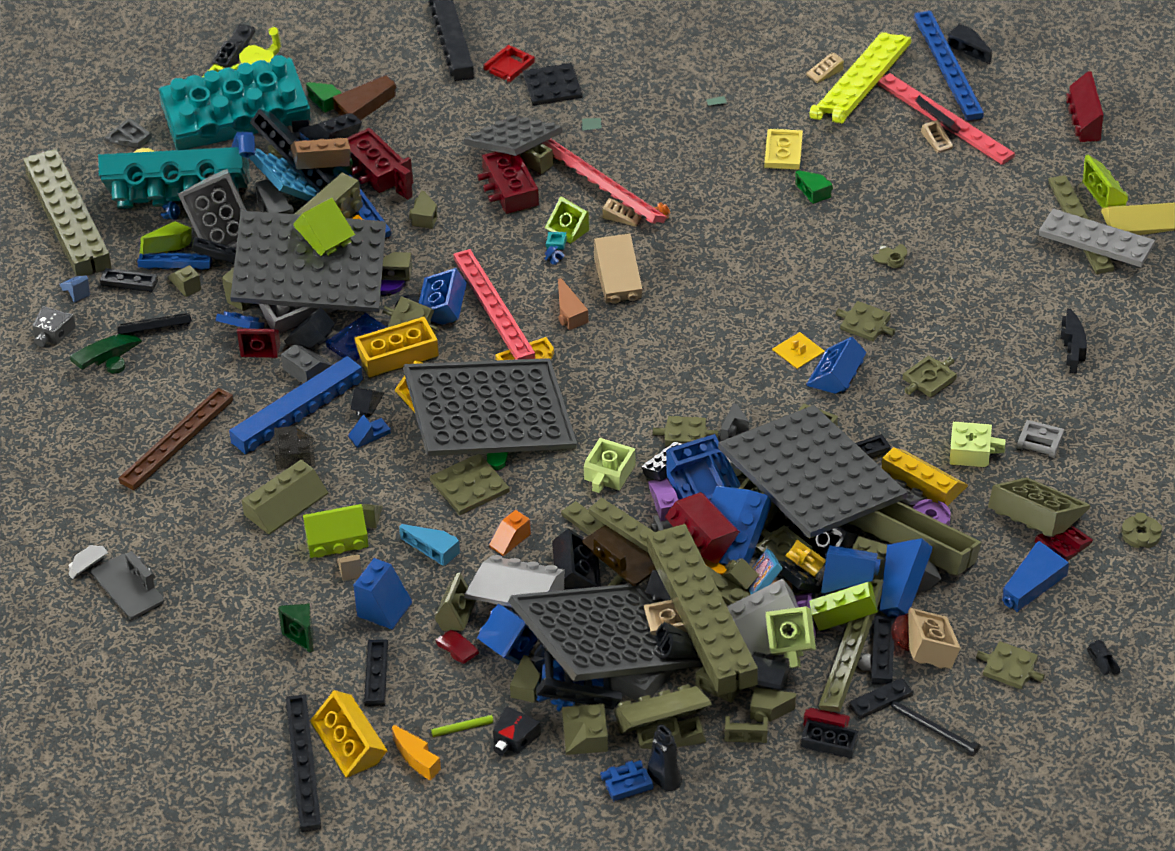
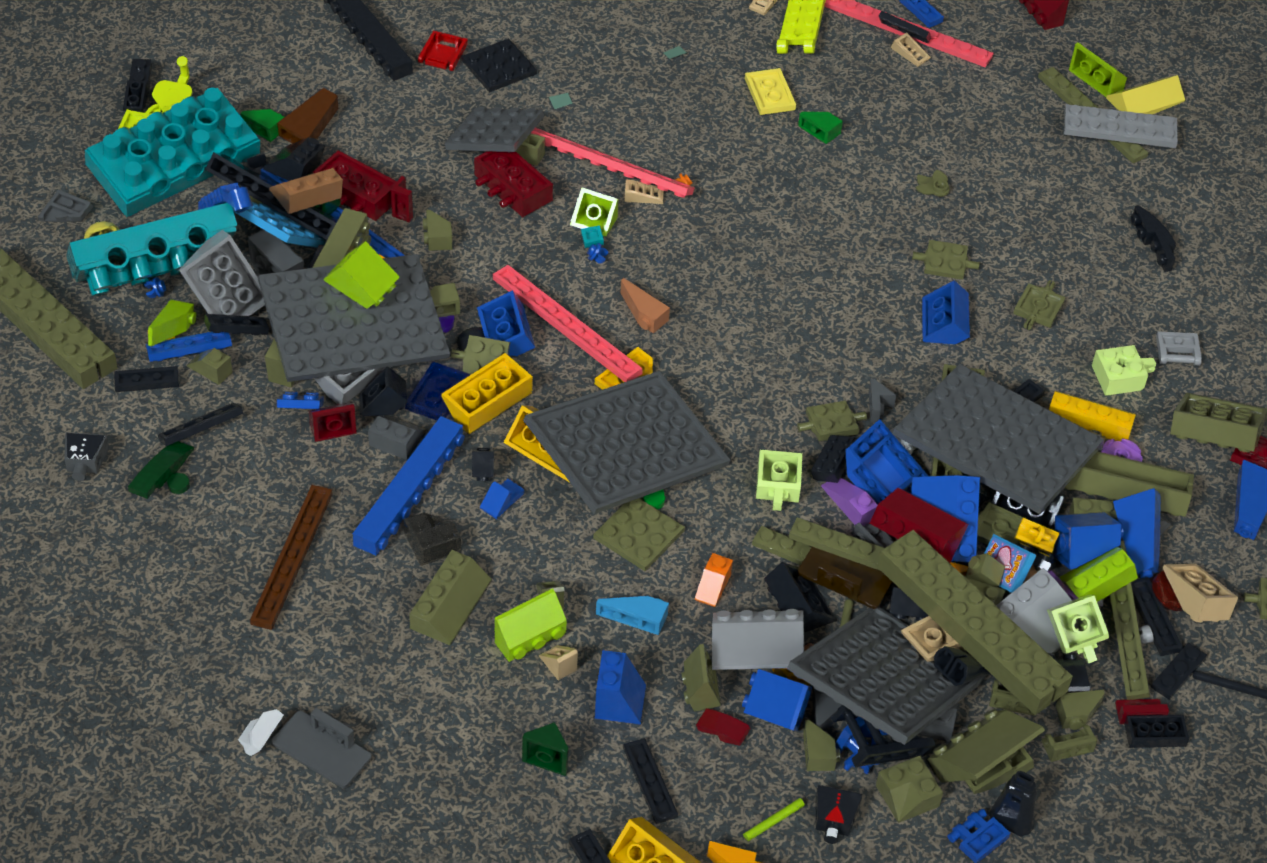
camera: 25 degrees left, 5 degrees up
medium blue slope [59,276,90,302] -> none
tan slope [594,234,642,303] -> none
yellow piece [772,332,825,369] -> none

